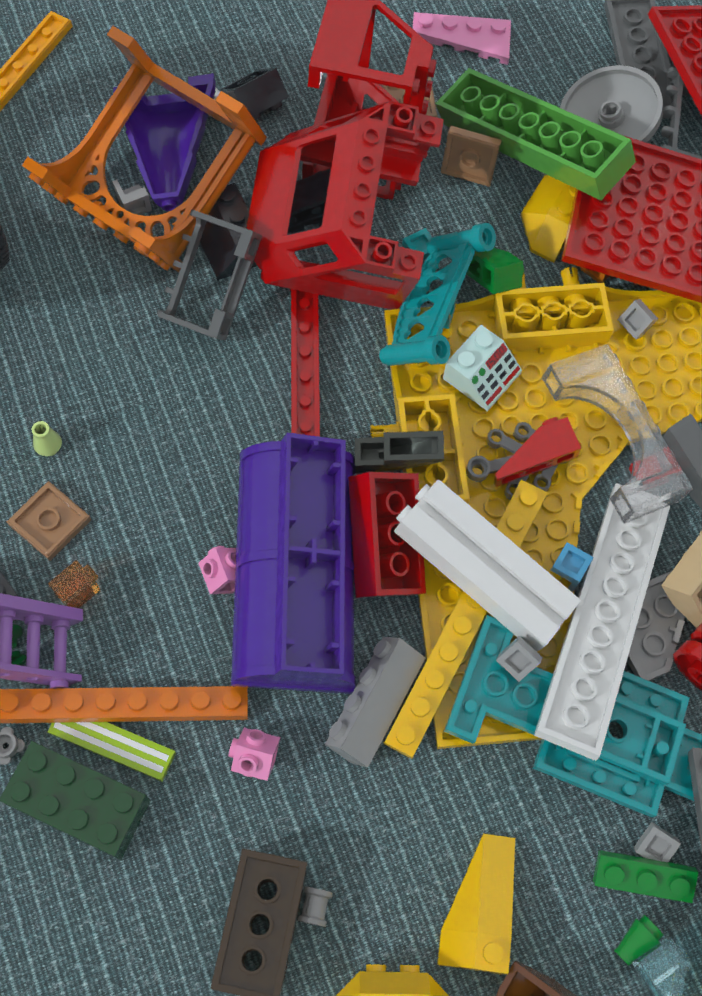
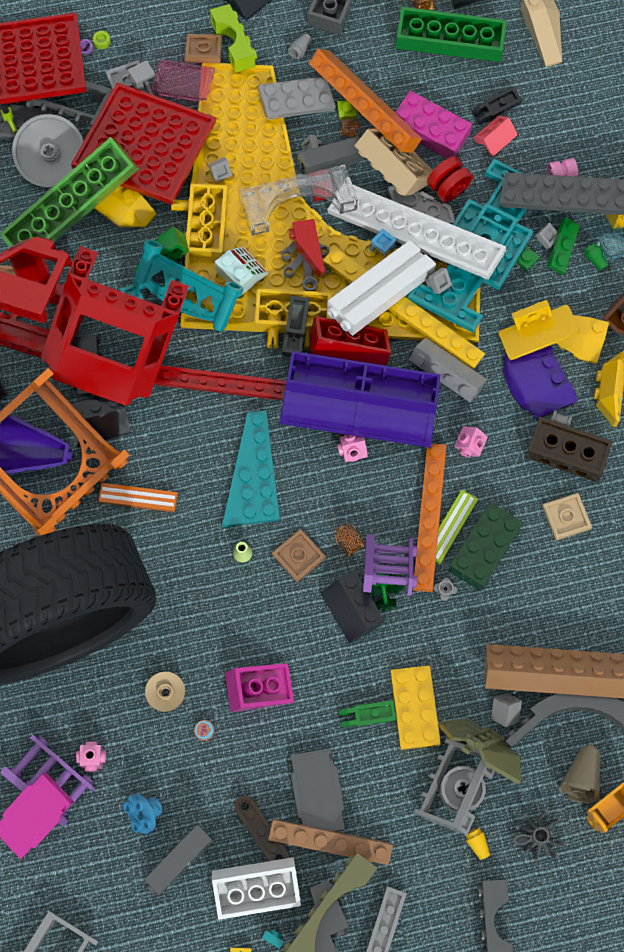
camera: 80 degrees left, 5 degrees up
light grey panel [112,180,152,215] -> none
dark grey hinge [156,210,262,341] -> none
medium nougat tile [441,126,502,187] -> none
none -> lime hand [1,107,17,133]
none -> orange tile [99,483,178,512]
none -> teal wing [222,410,280,528]
none -> yellow bracket [499,300,580,360]
none -> dark purple slope [503,345,578,419]
none -> green plate [516,245,540,272]
none -> tan tile [542,493,592,541]

